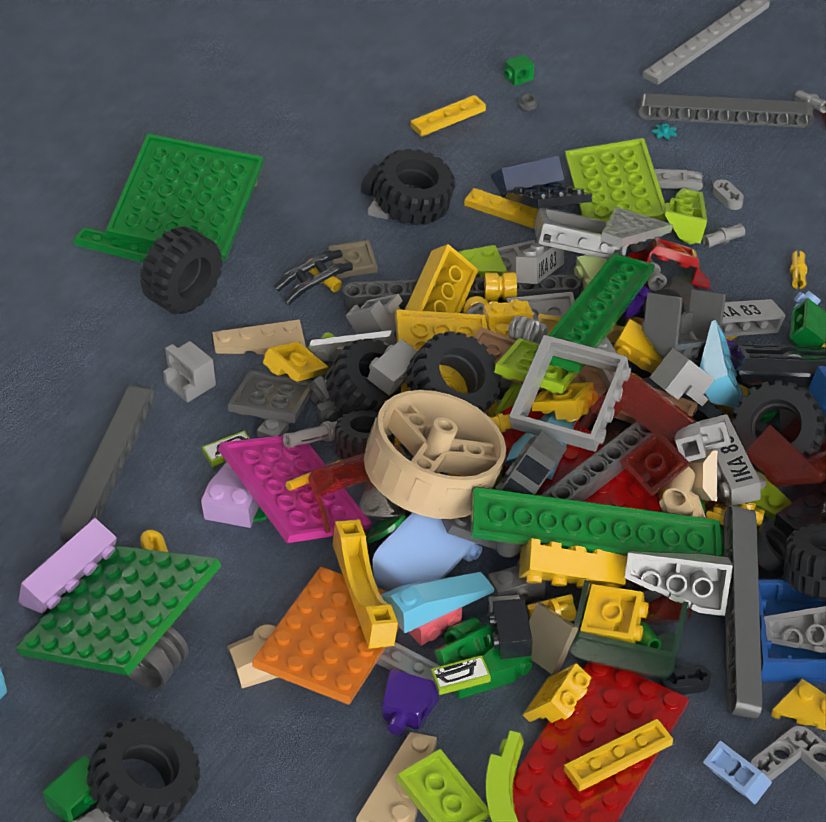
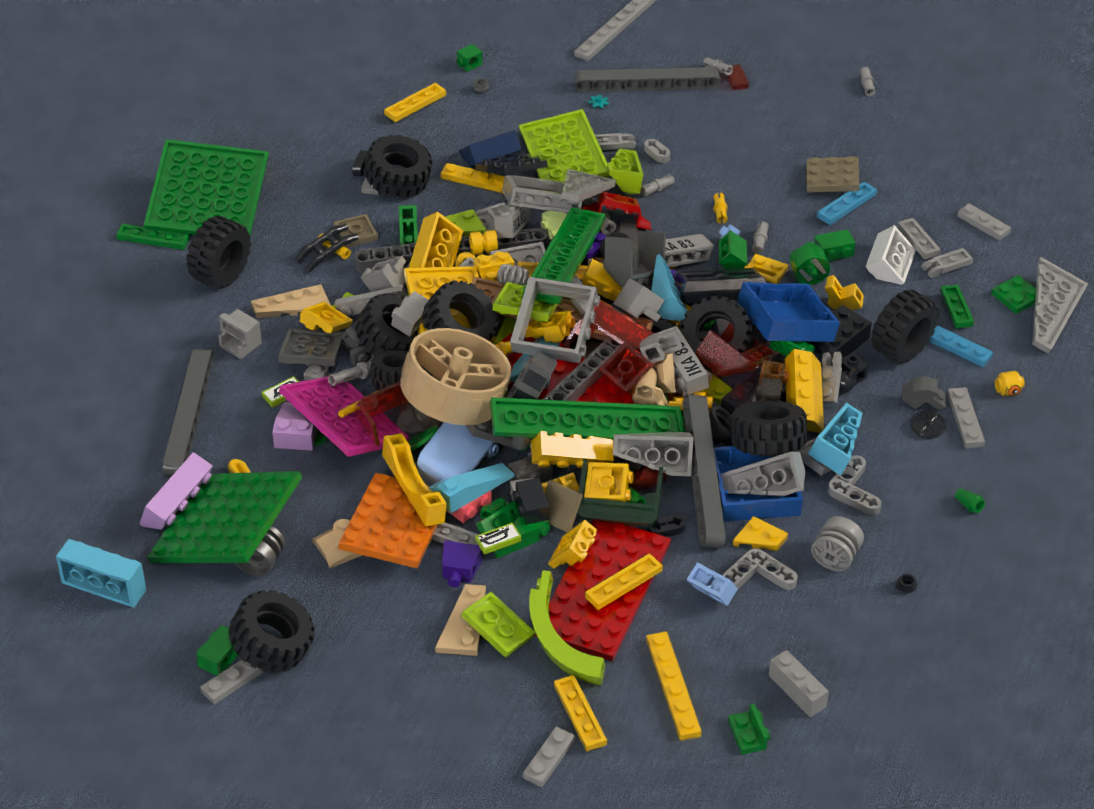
camera: 10 degrees left, 0 degrees up
none -> green slope [399,205,418,245]

